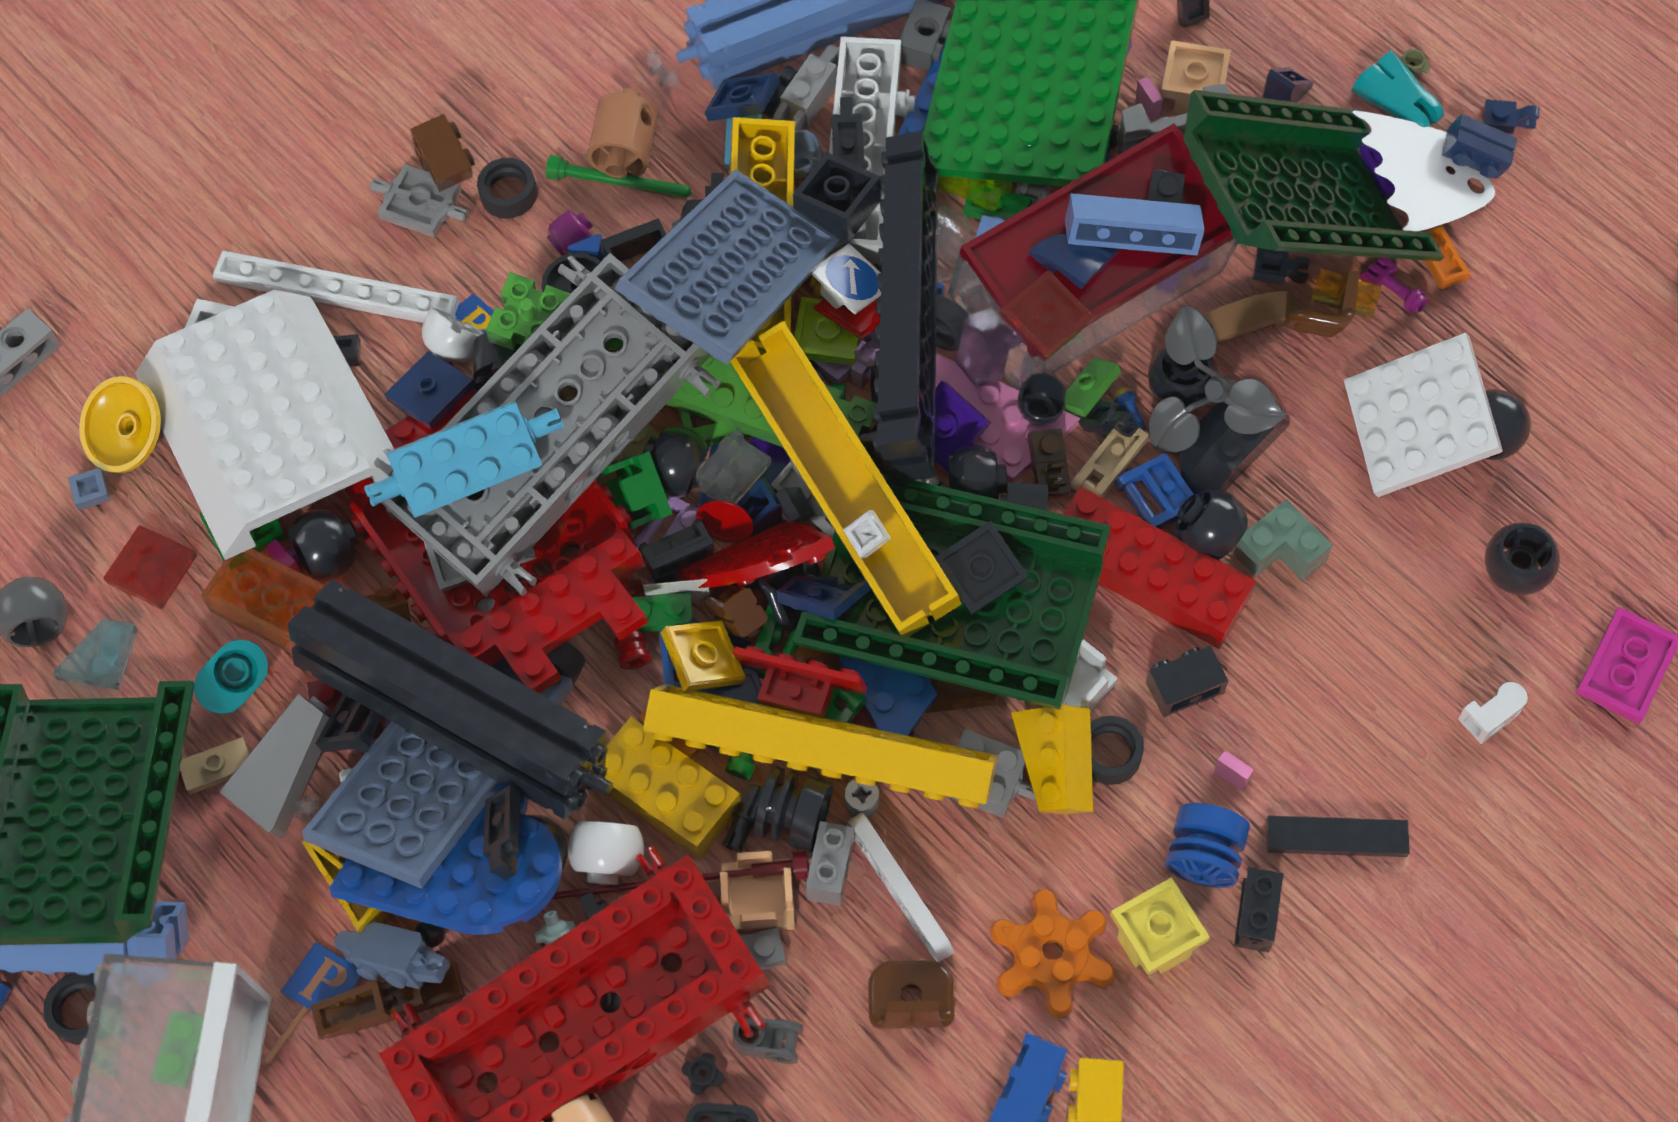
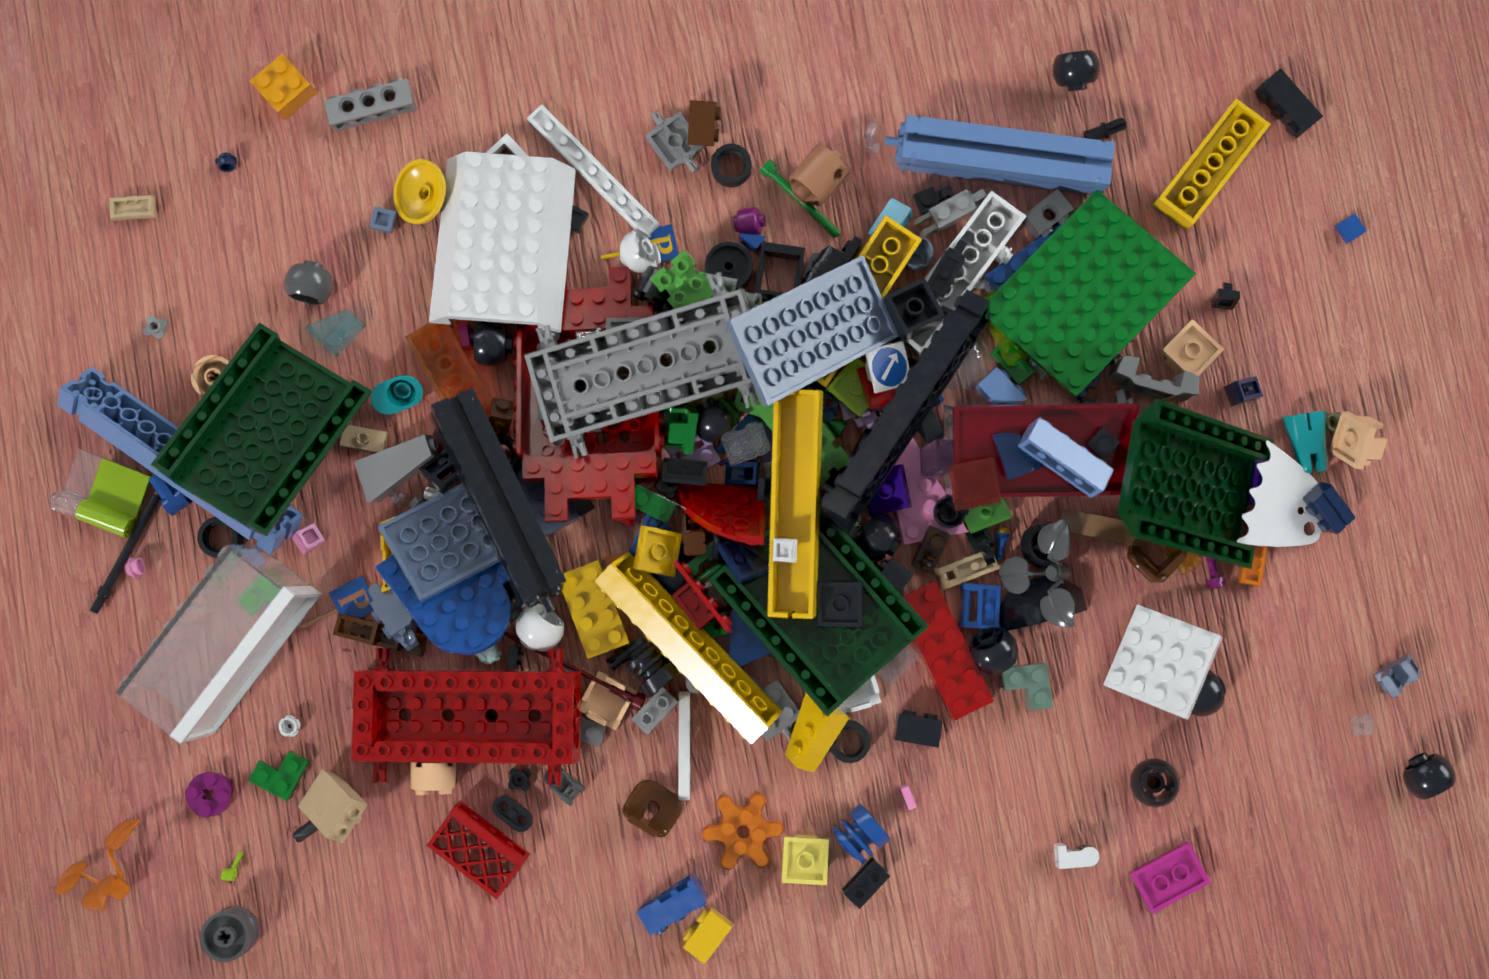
camera: 30 degrees right, 20 degrees up
clear red plate [103,525,197,609] -> none
medium azure plate [364,401,564,518] -> none
dark blue plate [384,351,476,430] -> none
black hinge [483,784,521,881] -> none
red piece [696,500,754,542] -> none
dark blue plate [704,72,780,121] -> none
bright pink tile [1135,77,1163,121] -> none
black tile [1266,816,1410,857] -> none
dark blue plate [1483,99,1539,134] -> none
none -> bright pink slope [292,523,325,555]
none -> clear bracket [876,645,921,687]
none -> light nougat panel [1329,411,1387,469]

